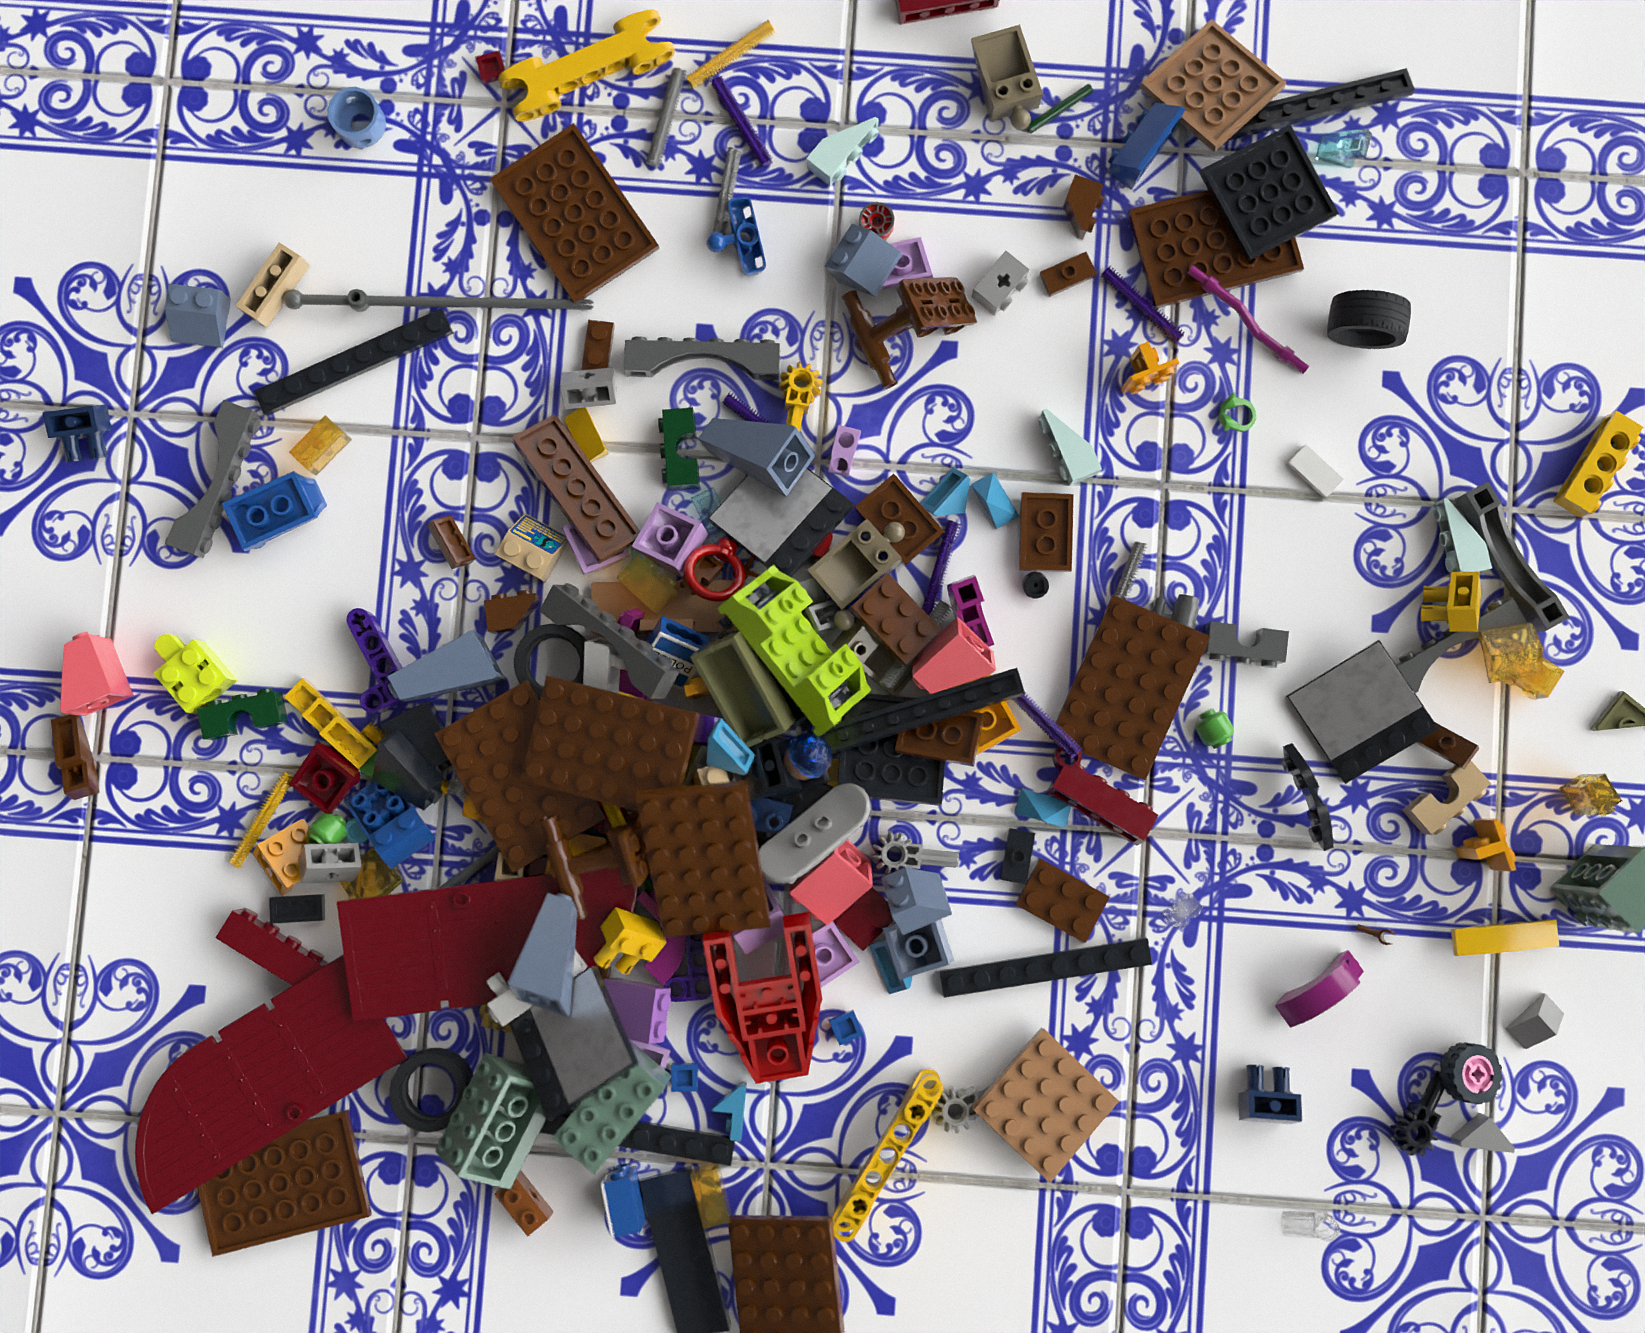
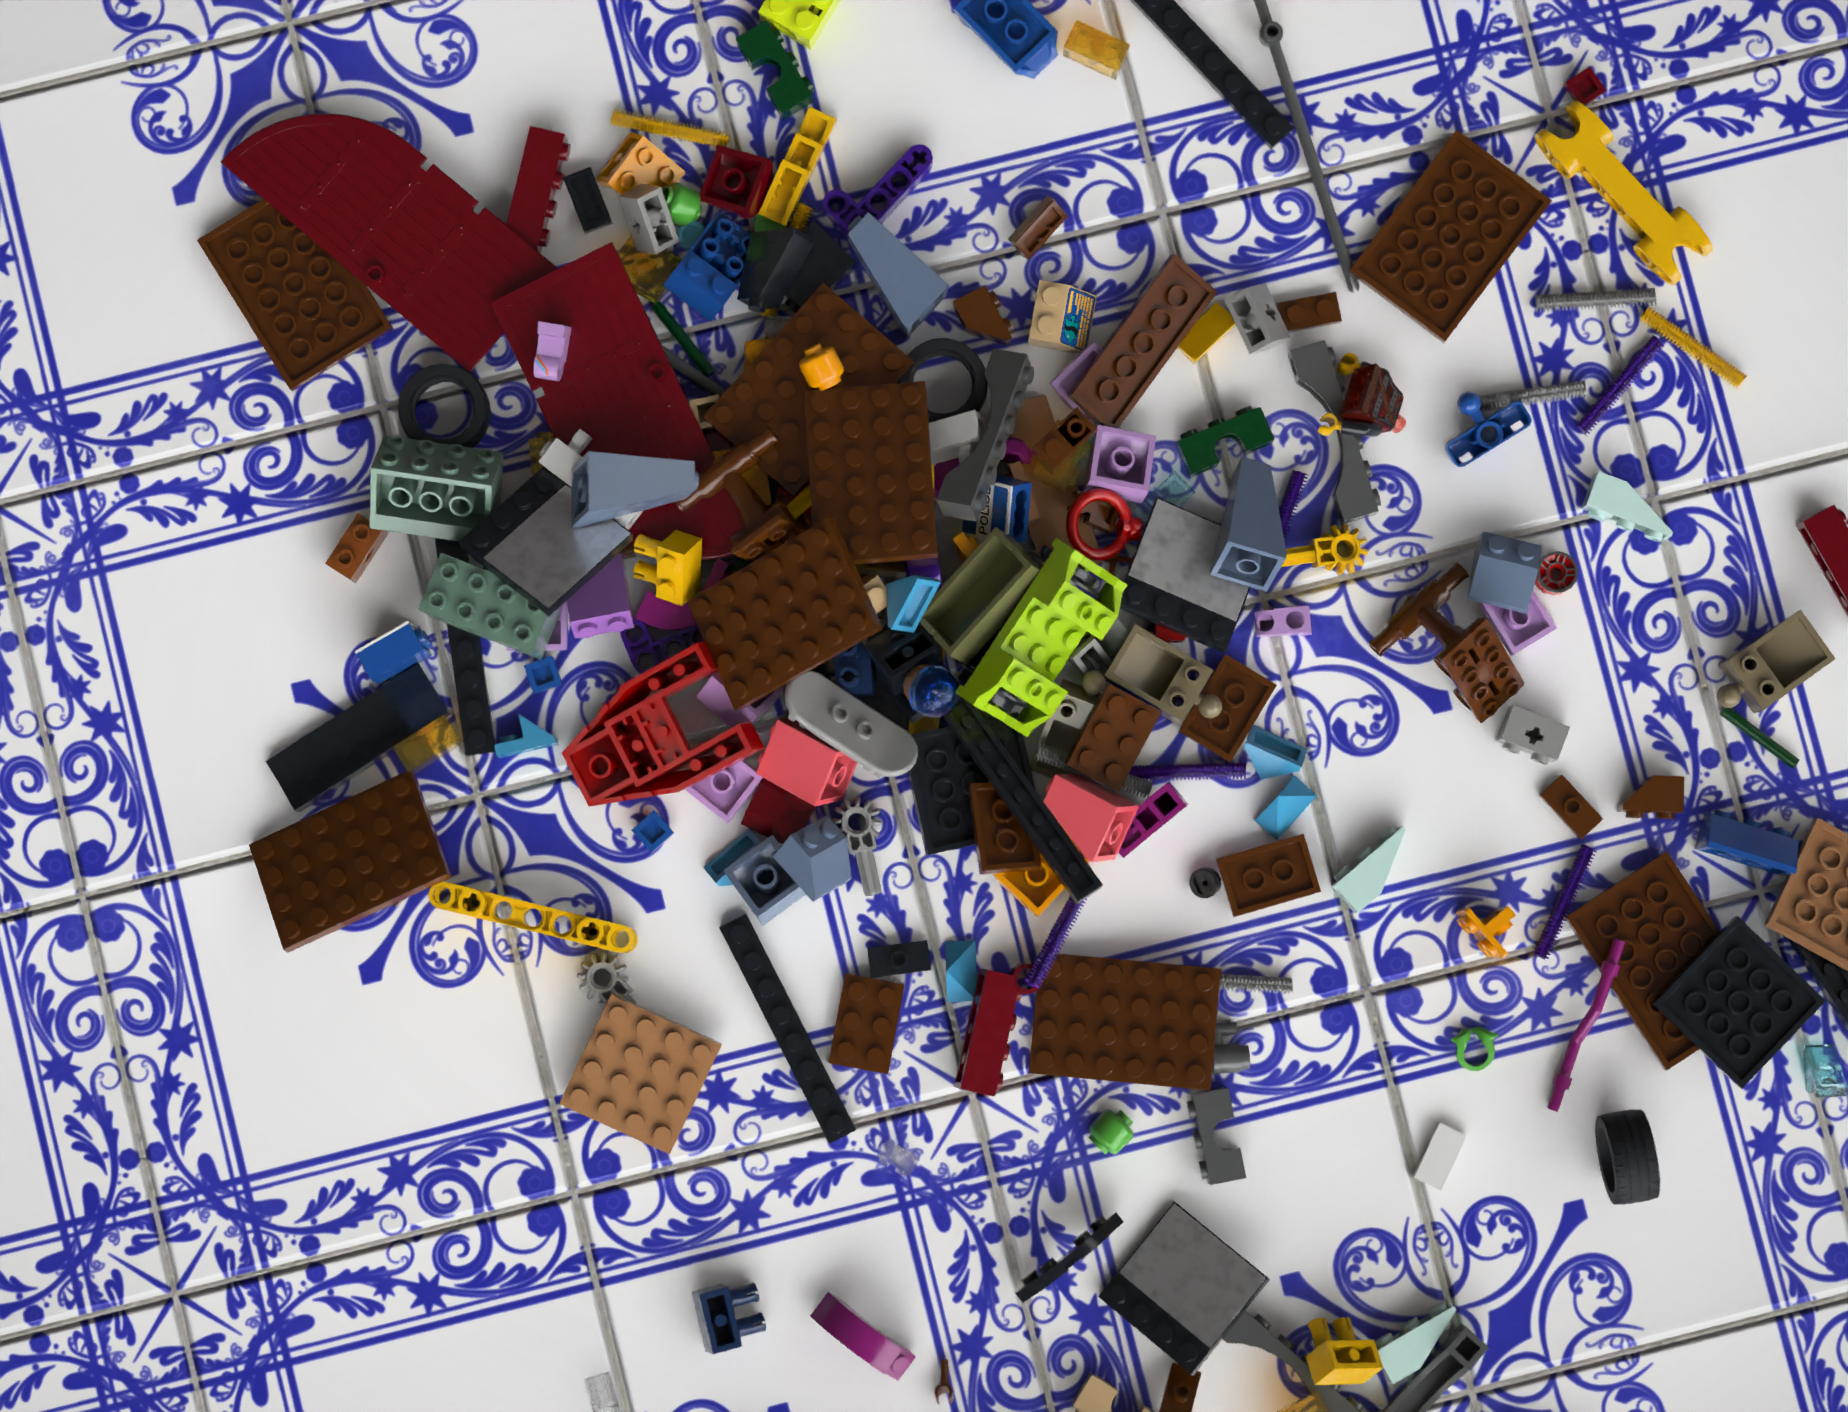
camera: 70 degrees right, 0 degrees up
none -> lavender leg [534,321,572,382]
none -> dark green bar [651,301,716,377]
none -> light orange head [799,343,844,391]
none -> reddish brown slope [1031,407,1098,475]
none -> torso [1318,353,1407,437]

